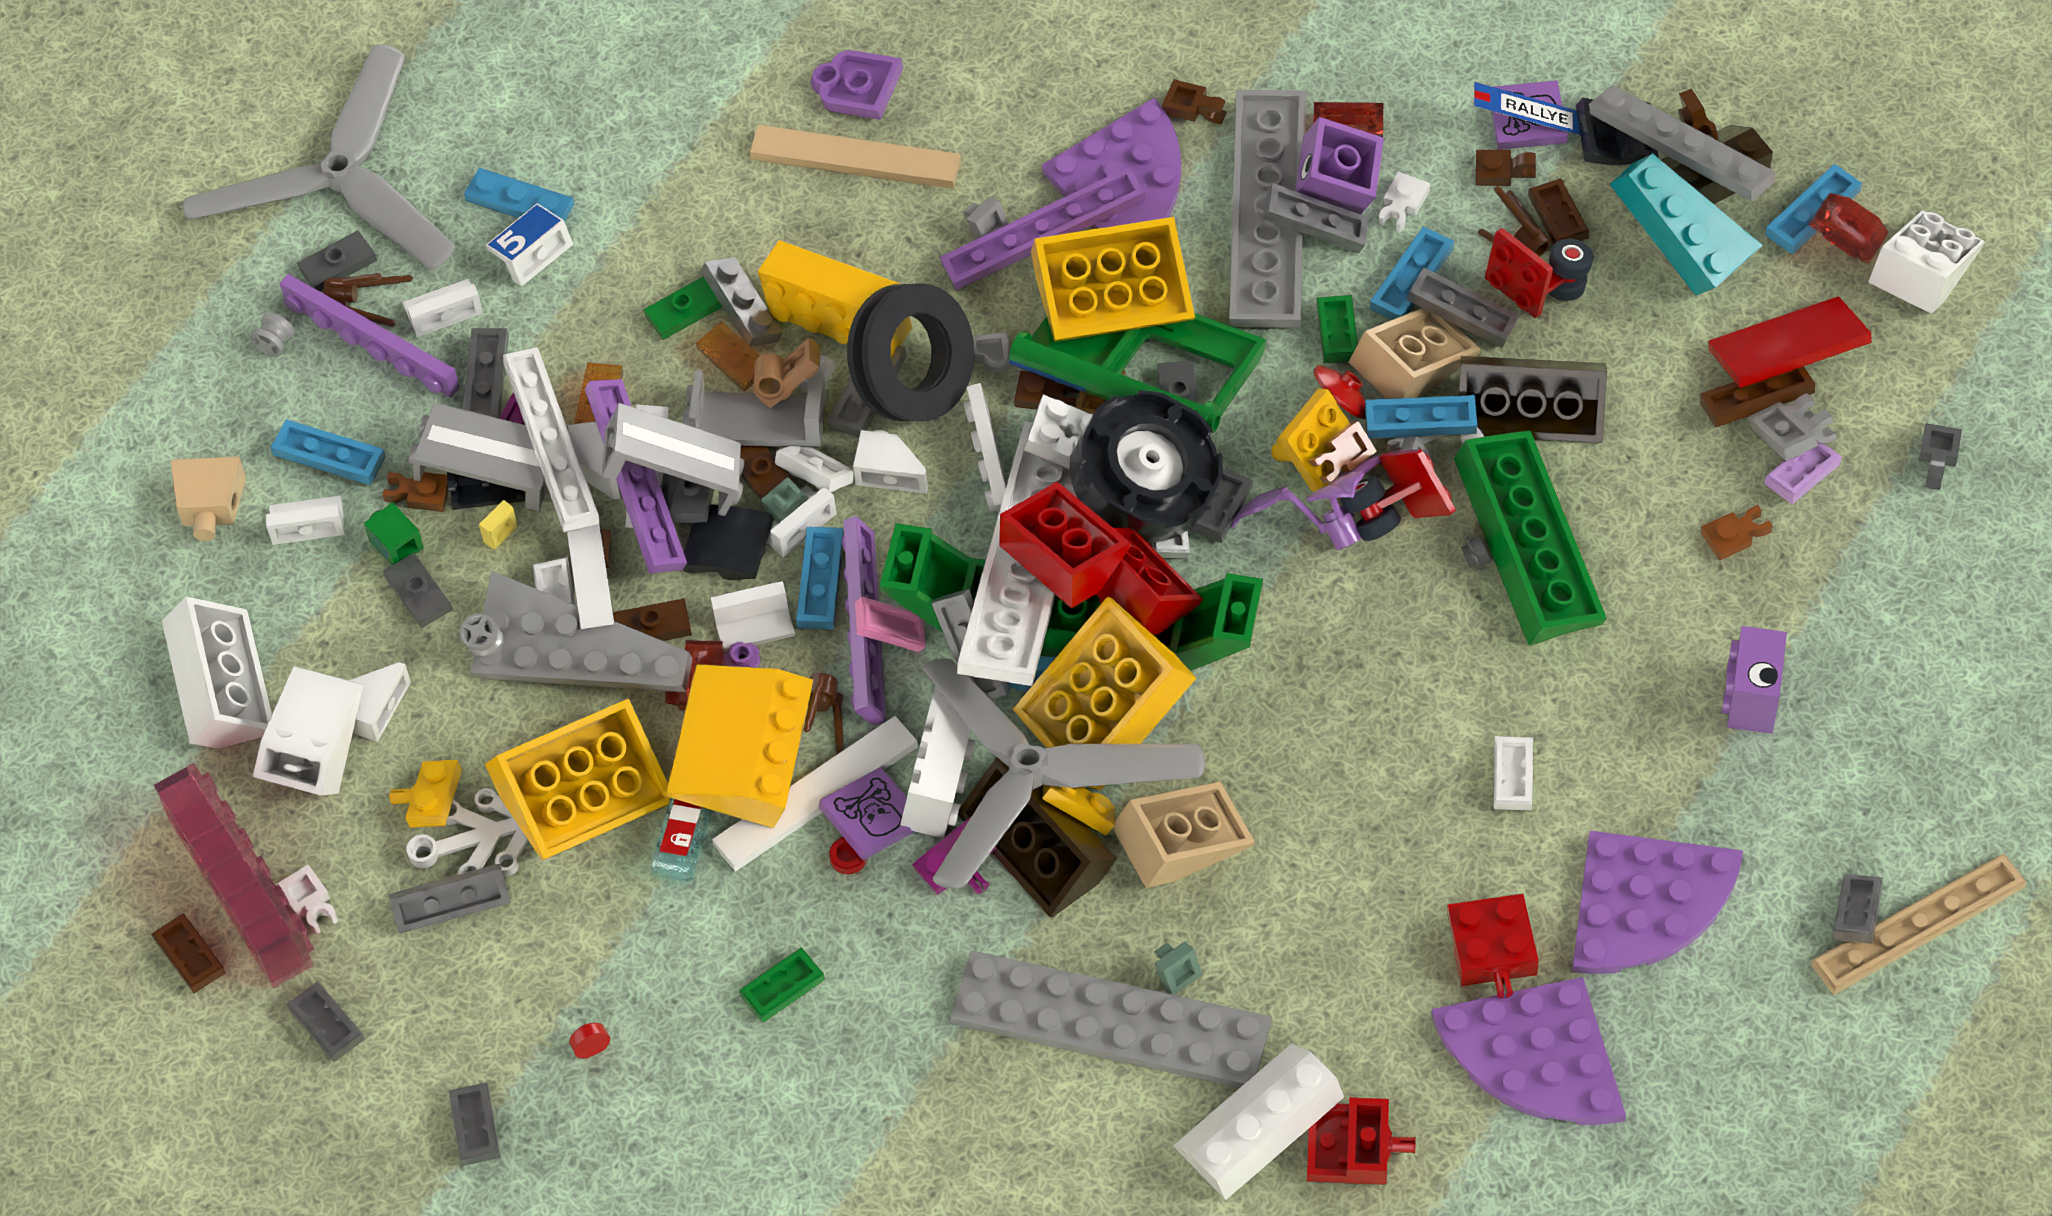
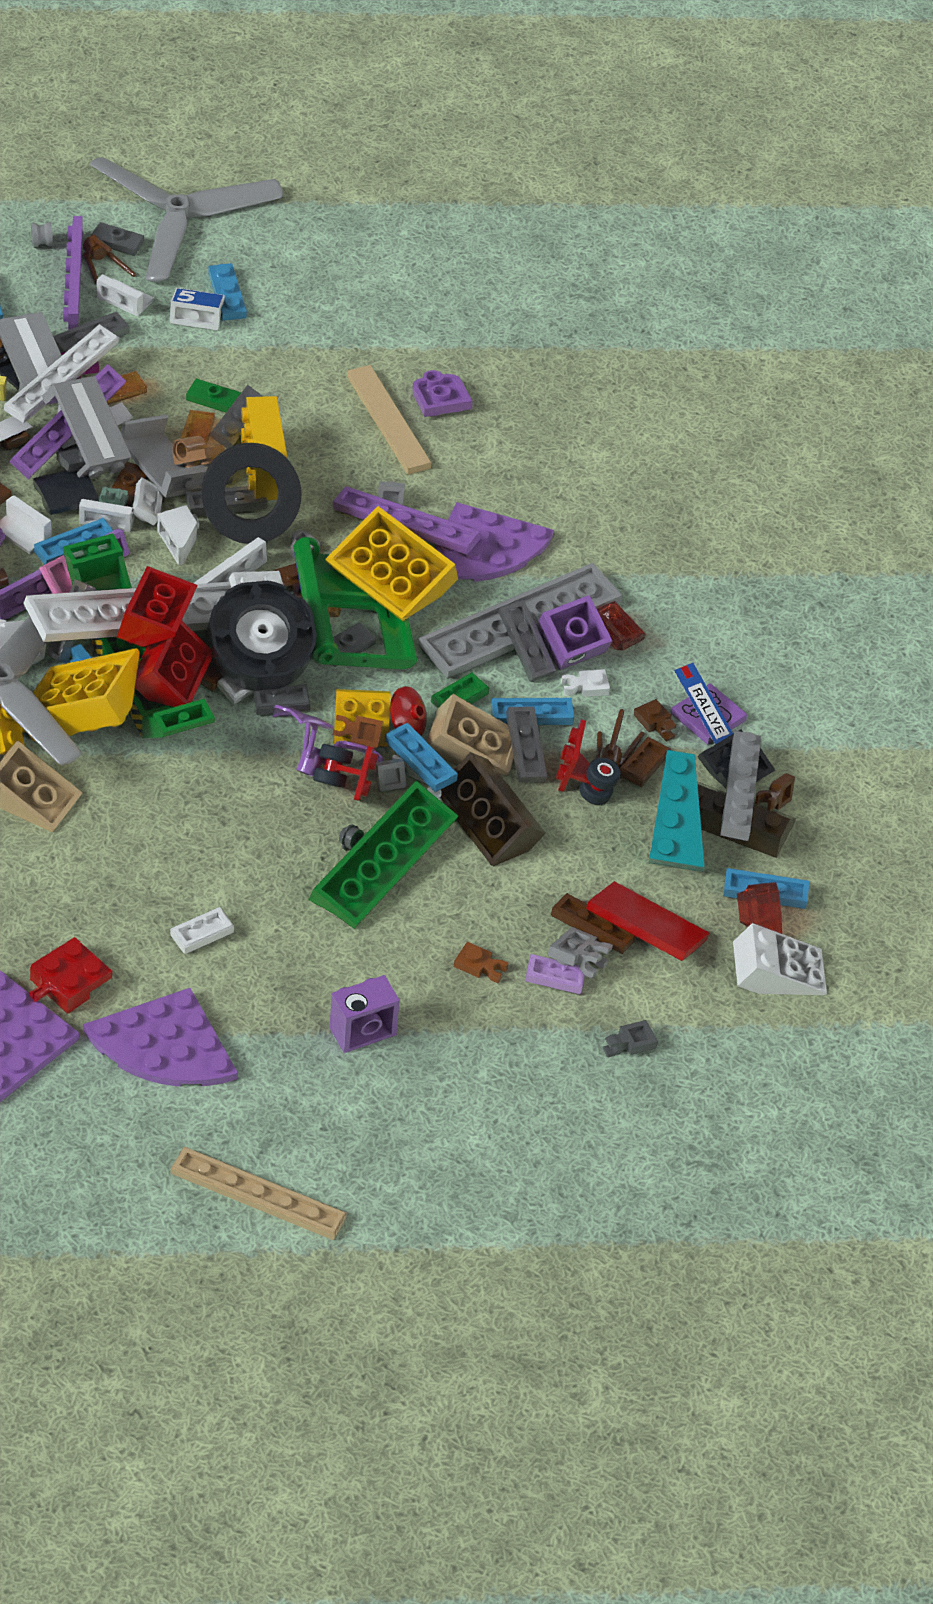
camera: 45 degrees right, 10 degrees down
reddish brown plate [1162,79,1227,124] -> none
flat silver plate [1833,874,1883,944] -> none

